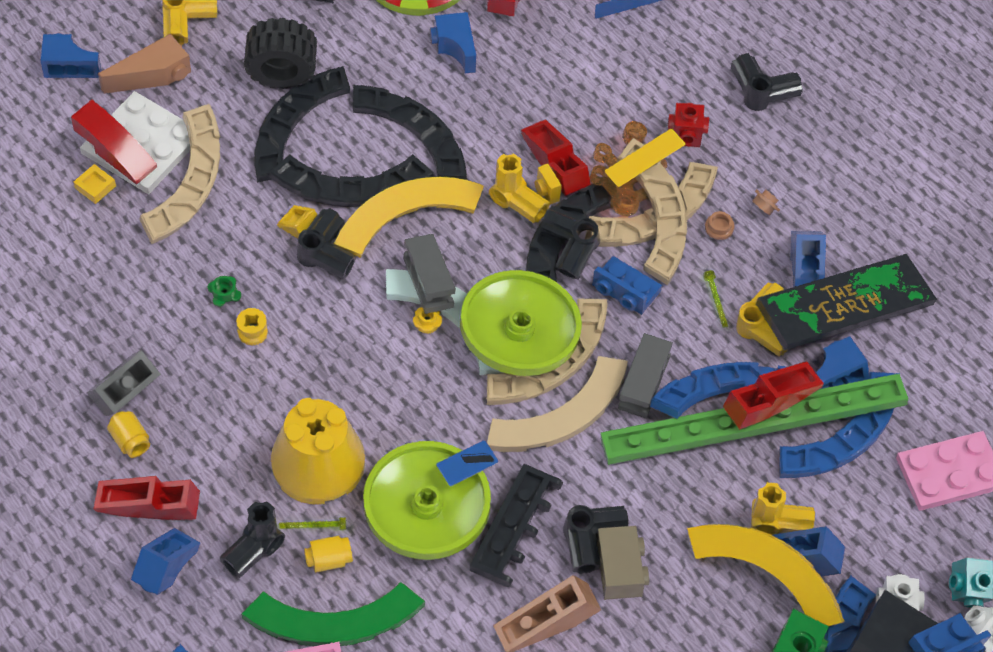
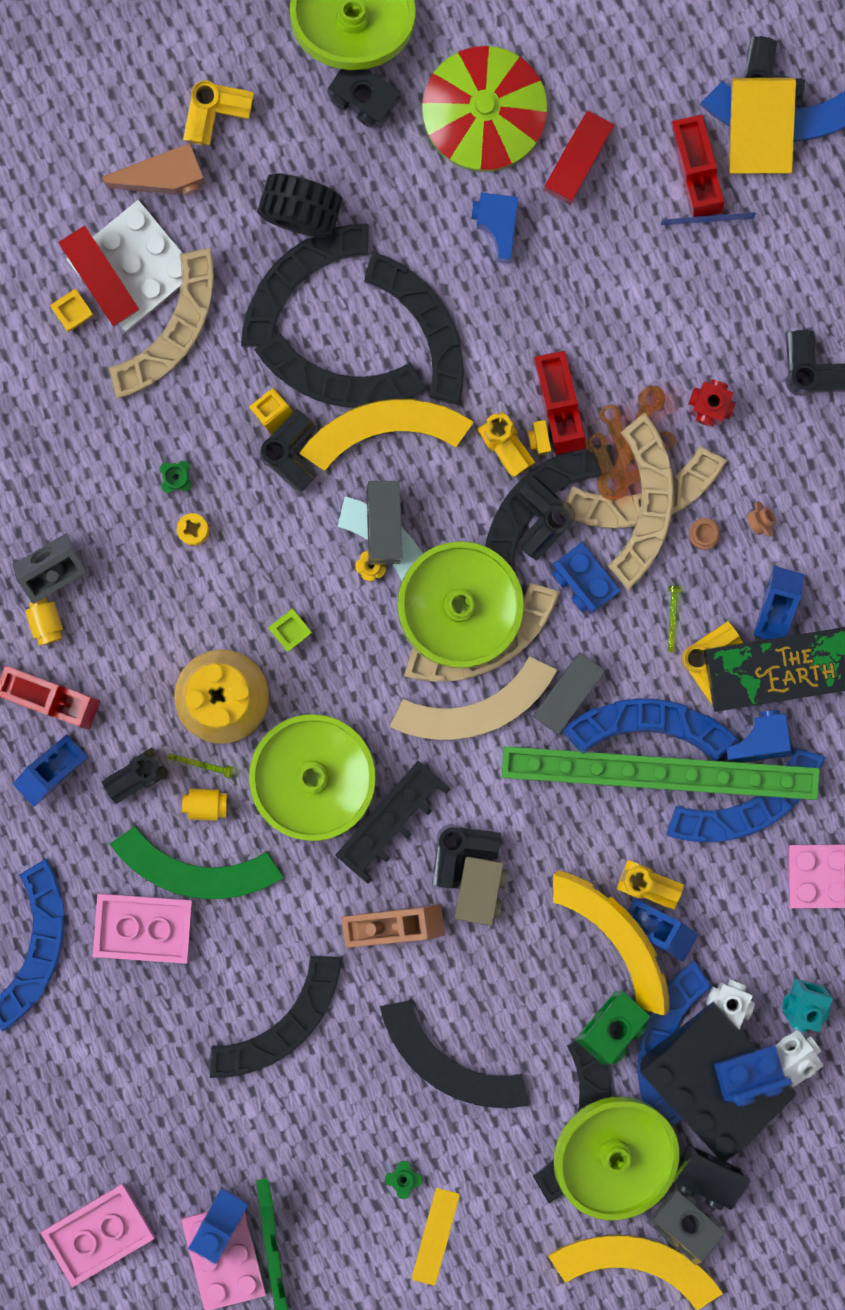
camera: 20 degrees right, 30 degrees up
blue arch [40,33,102,78] -> none
blue sticker [436,440,498,486] -> none
yellow sticker [605,129,685,187] -> none
red slope [723,361,824,430] -> none
none -> lime tile [268,608,312,652]

